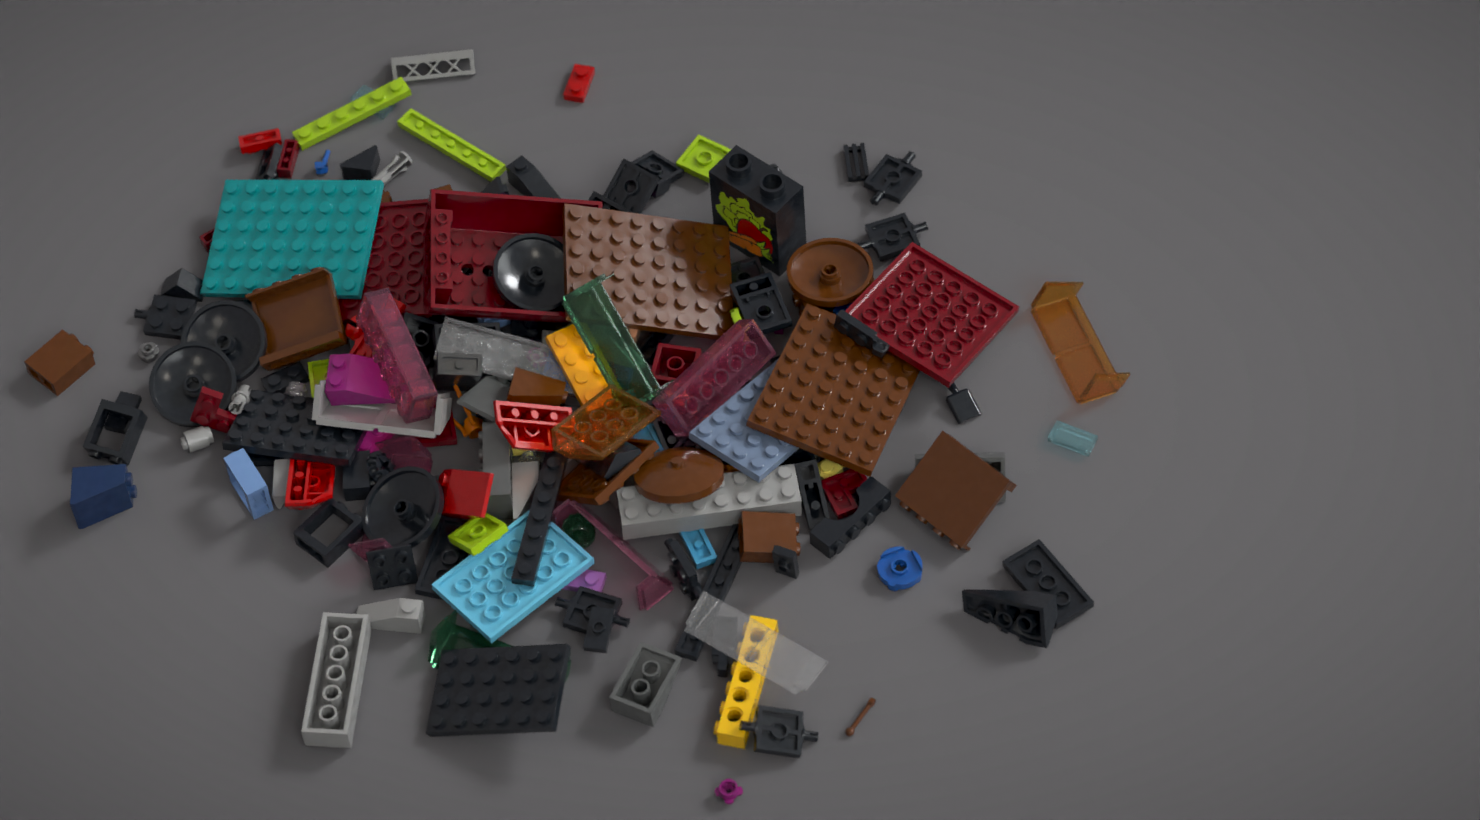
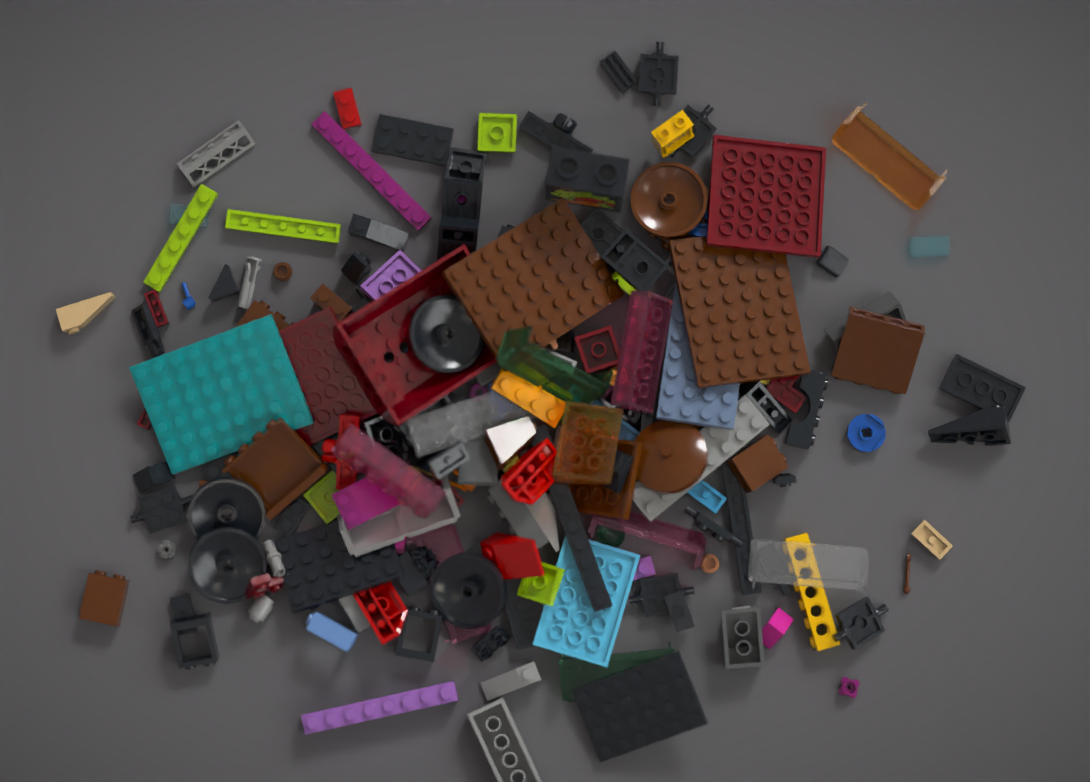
camera: 35 degrees left, 30 degrees up
dark blue slope [70,464,137,529] -> none
red plate [238,128,283,154] -> none
clear plate [285,382,308,396] -> none
black hinge [834,310,890,358] -> none
none -> tan slope [56,292,115,335]
none -> reddish brown plate [273,262,292,281]
none -> medium lavender brick [301,681,459,734]
none -> magenta plate [311,111,432,232]
none -> black plate [372,114,454,167]
none -> yellow window [651,110,694,158]
none -> nougat plate [700,554,719,573]
none -> dark pink slope [762,607,794,649]
none -> tan plate [911,520,953,560]

